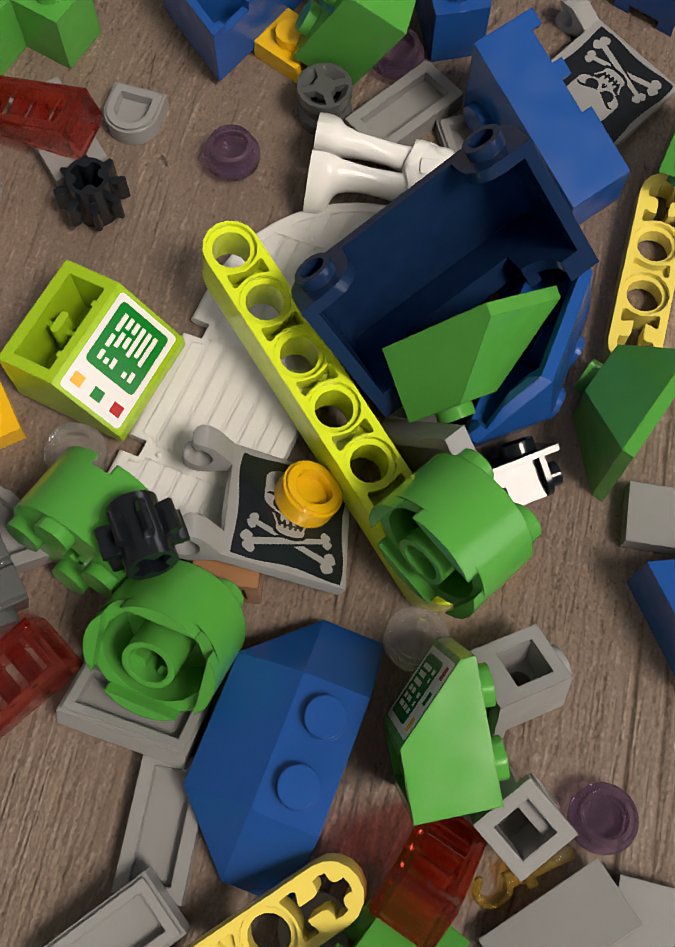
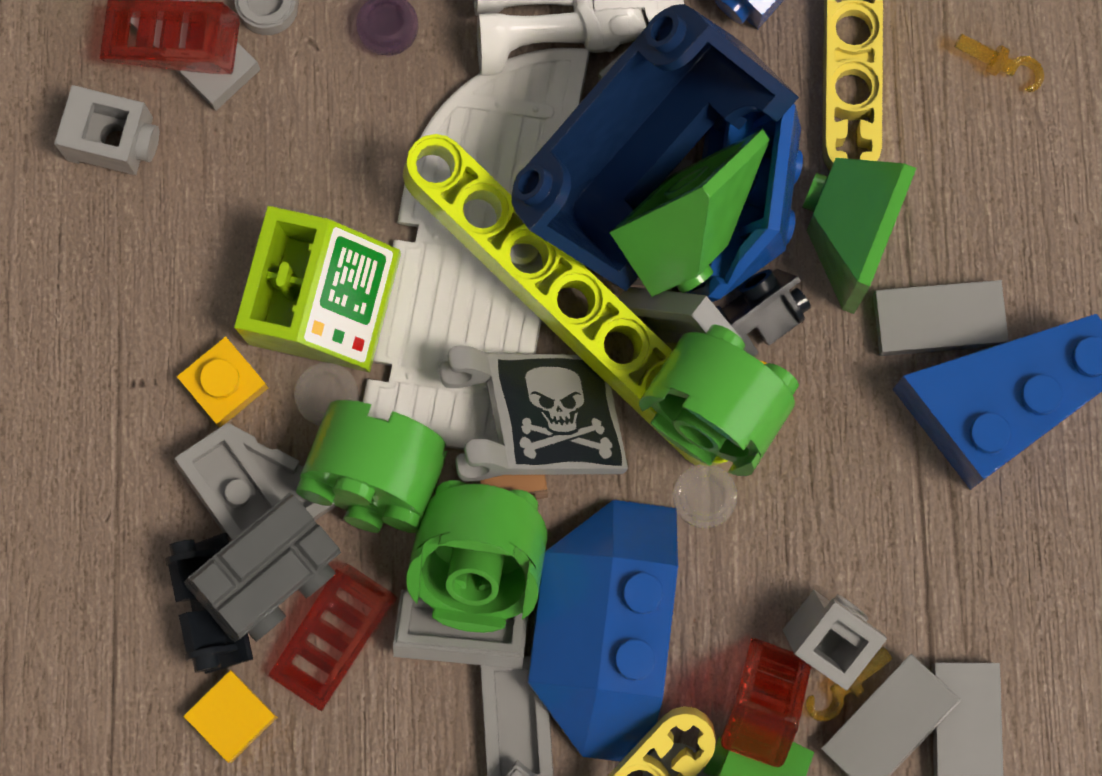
camera: 10 degrees left, 10 degrees up
black gear [53,155,131,231] -> none
black gear [93,490,190,580] -> none
yellow tile [274,461,343,528] -> none
bright green slope [382,636,510,826] -> none
light grey brick [470,624,573,738] -> none
plate [567,782,639,856] -> none

